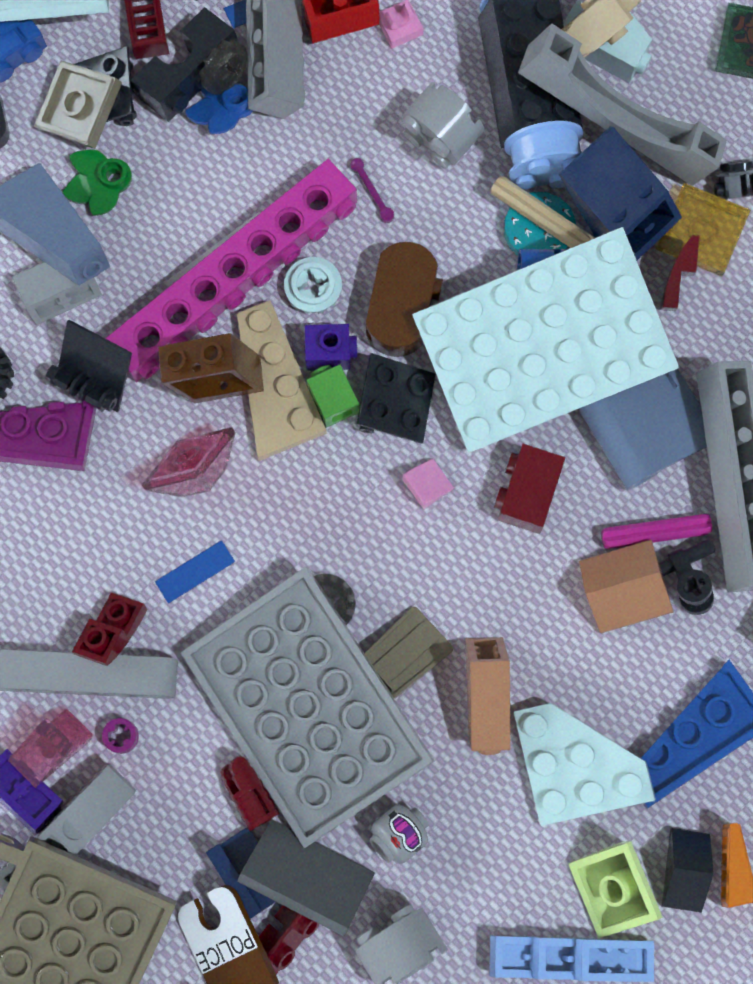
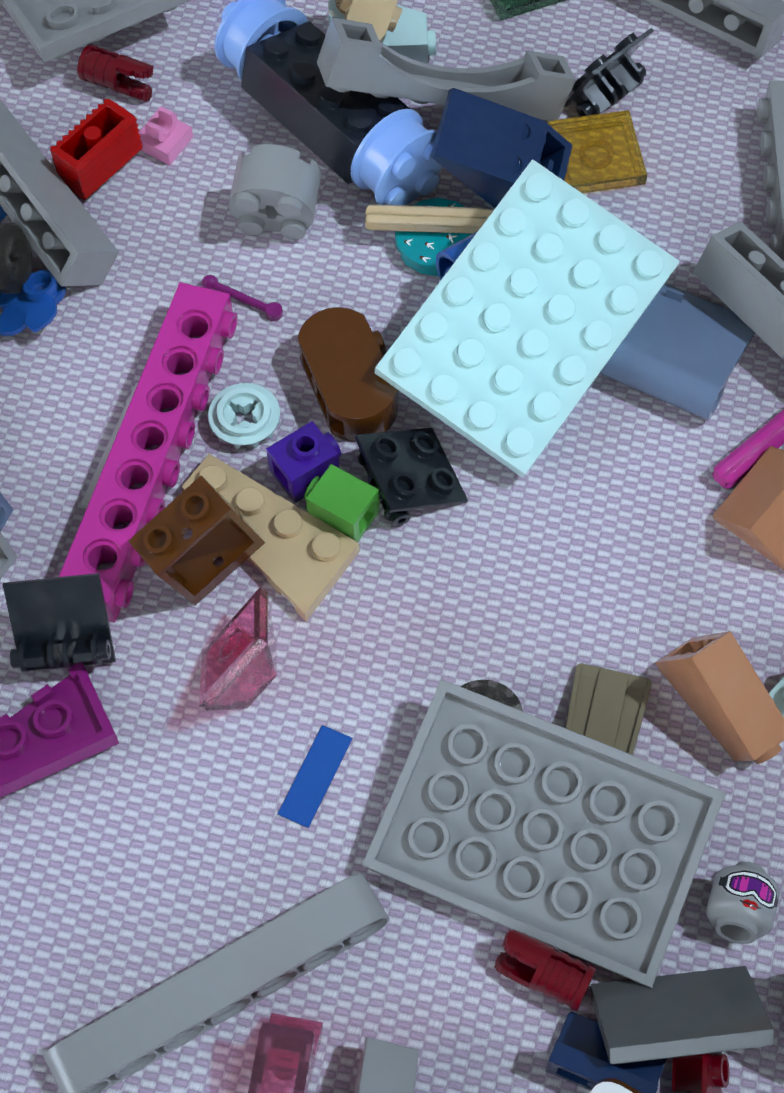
camera: 30 degrees left, 15 degrees down
dark red slope [72,593,148,666] -> none
magenta bush [102,718,139,754] -> none
bright pink slope [403,459,454,510] -> none
dark red brick [494,444,566,534] -> none
dark red slope [661,235,700,311] -> none

